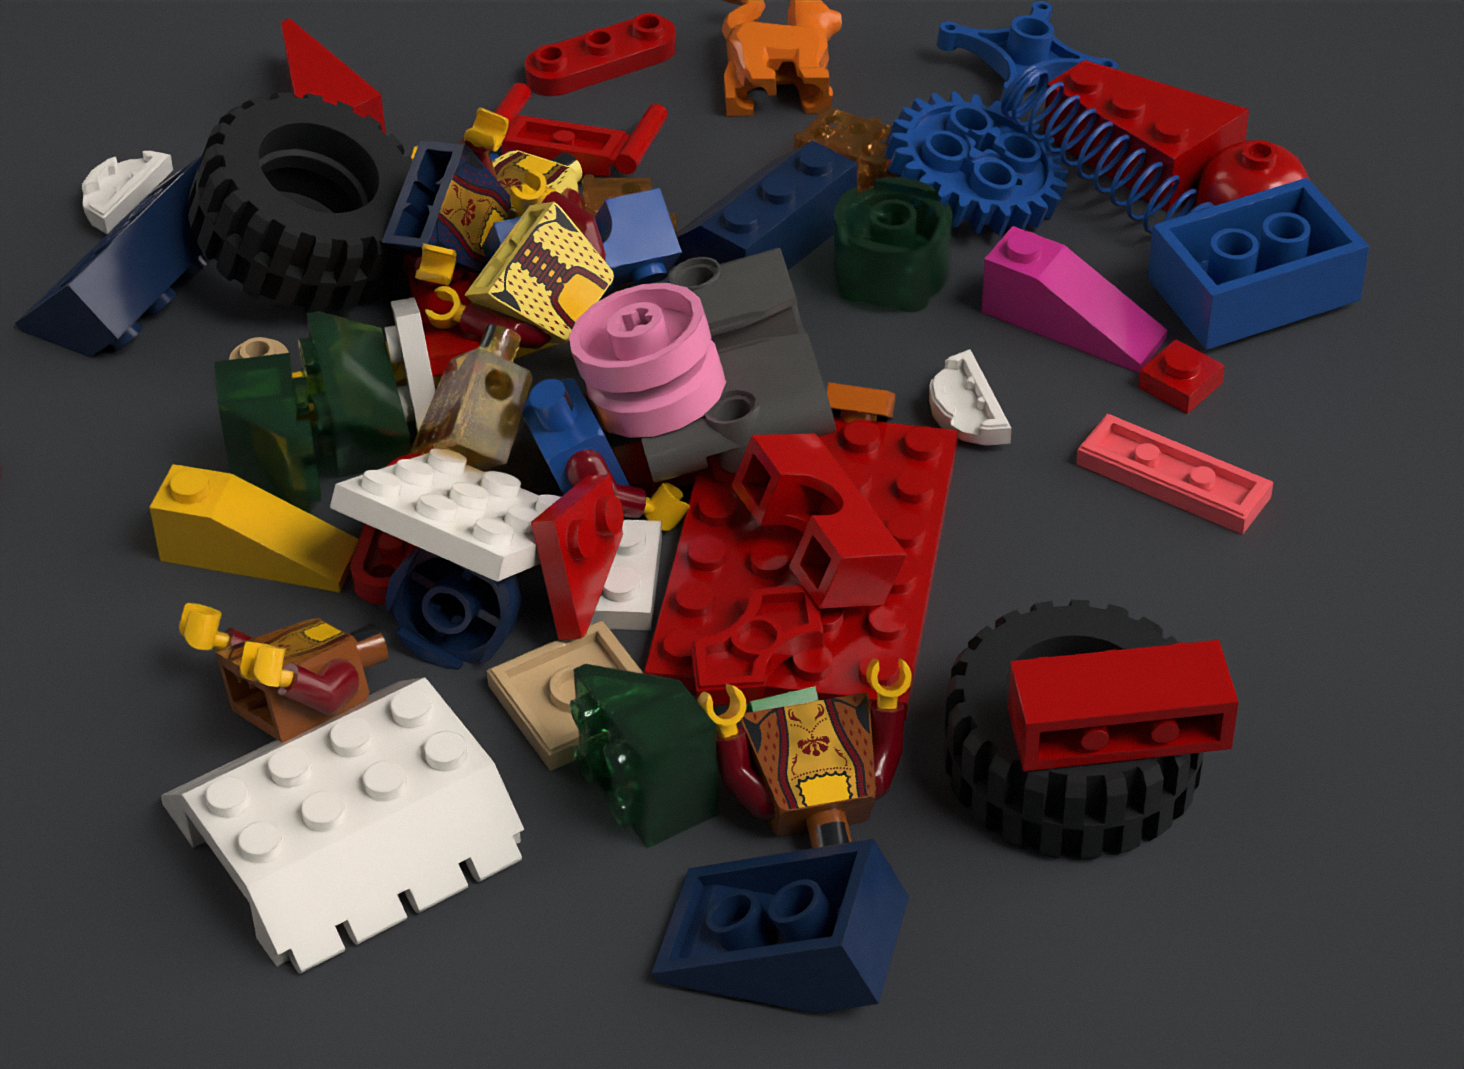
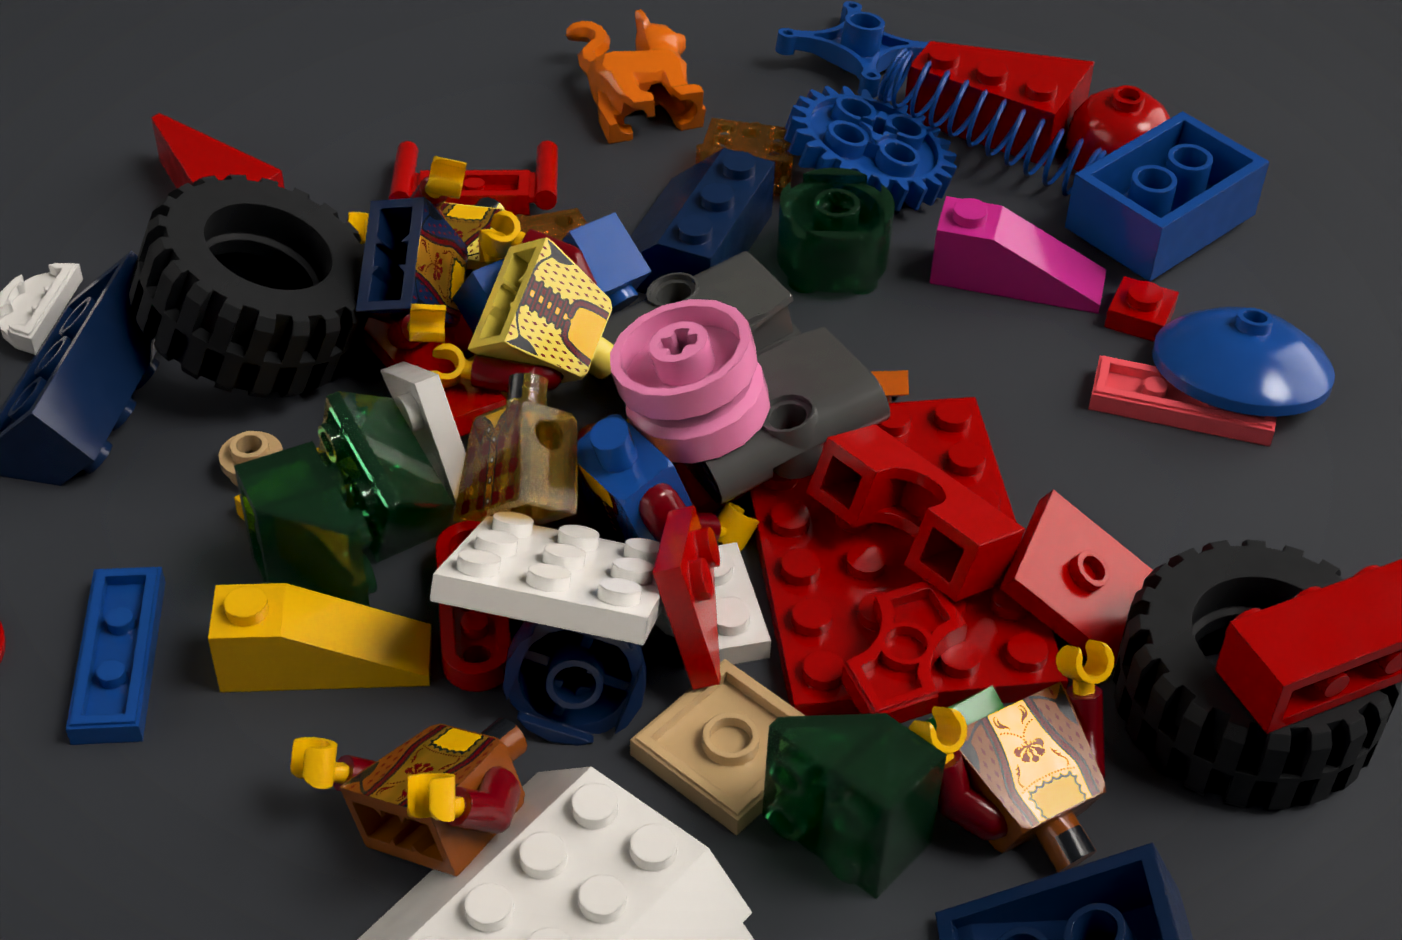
camera: 20 degrees left, 0 degrees up
red plate [525,13,676,96] -> none
white plate [929,349,1011,446] -> none
none -> blue tile [66,567,166,745]
none -> plate [1000,489,1153,664]
none -> blue dish [1152,307,1335,417]

